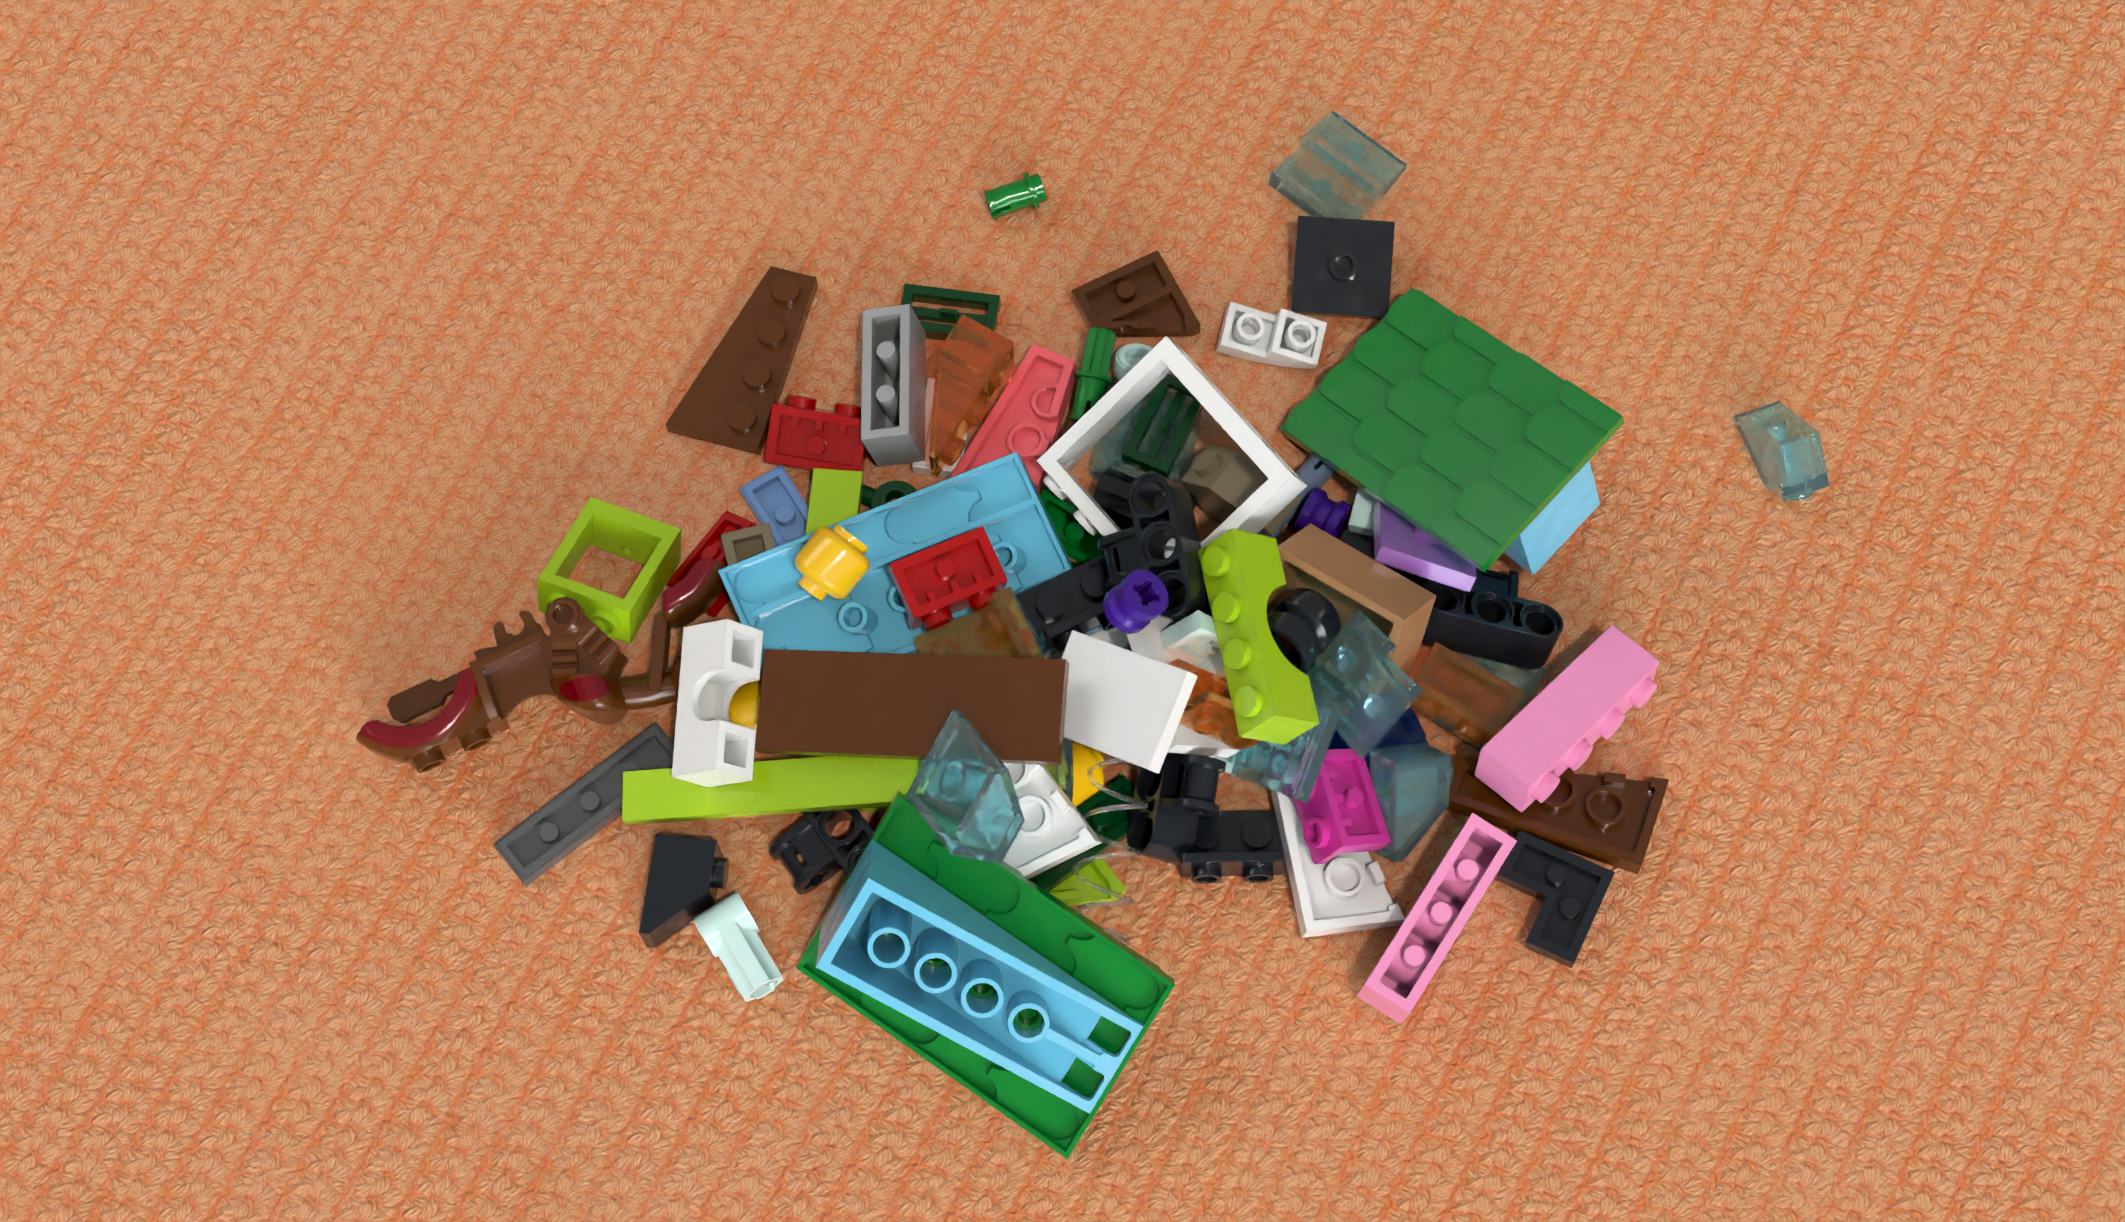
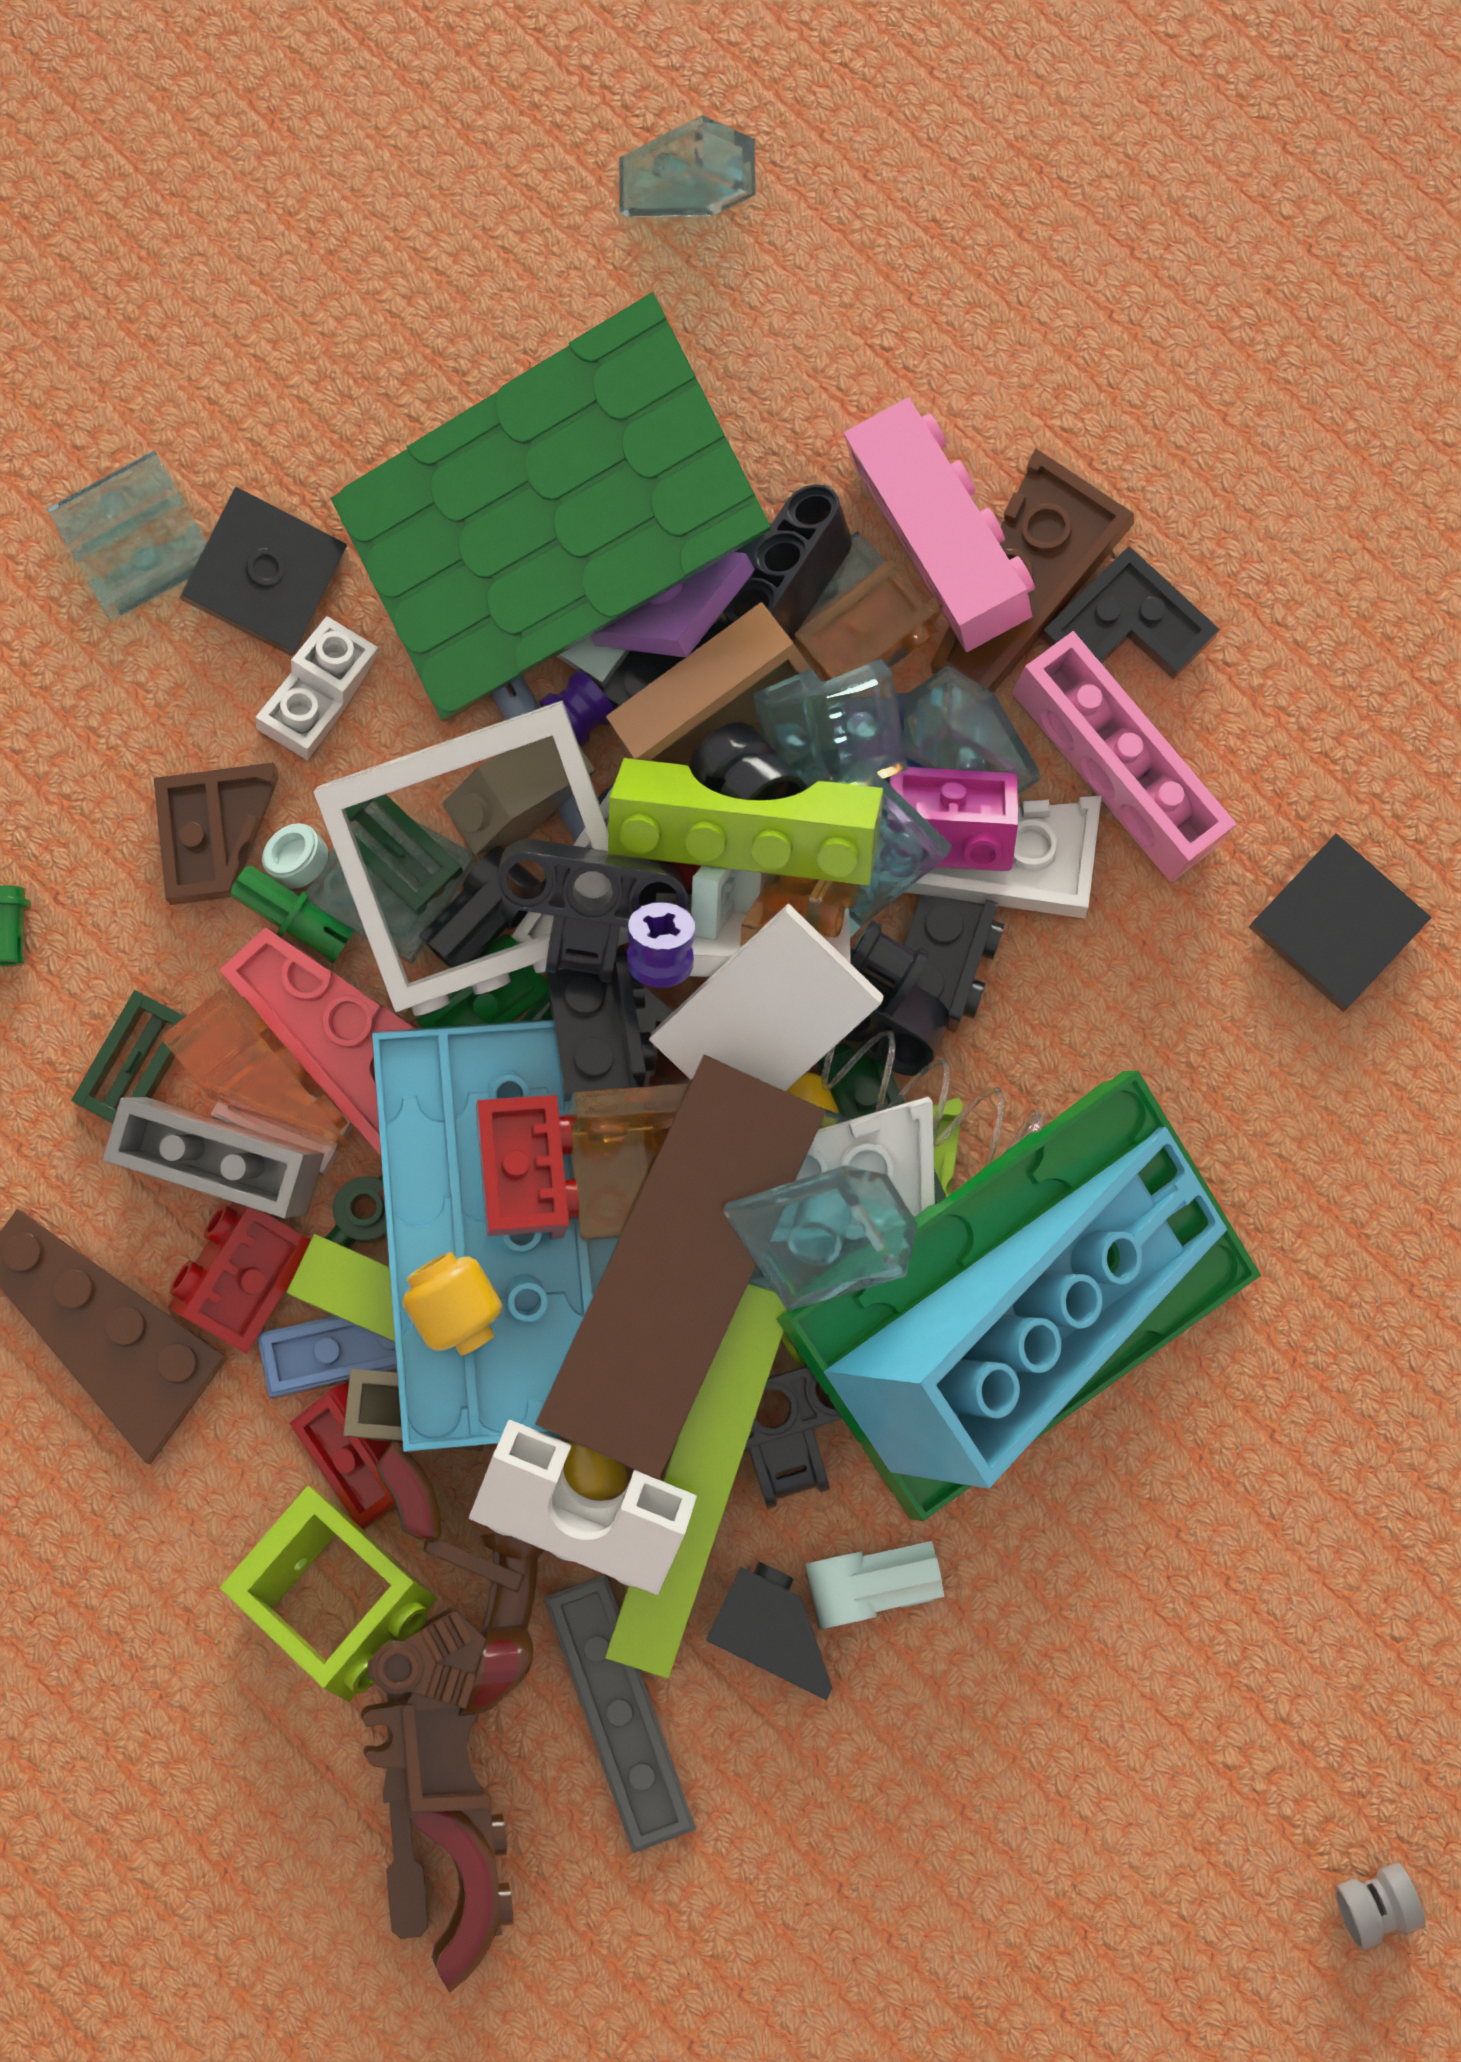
camera: 75 degrees left, 10 degrees up
none -> black tile [1249,833,1432,1012]

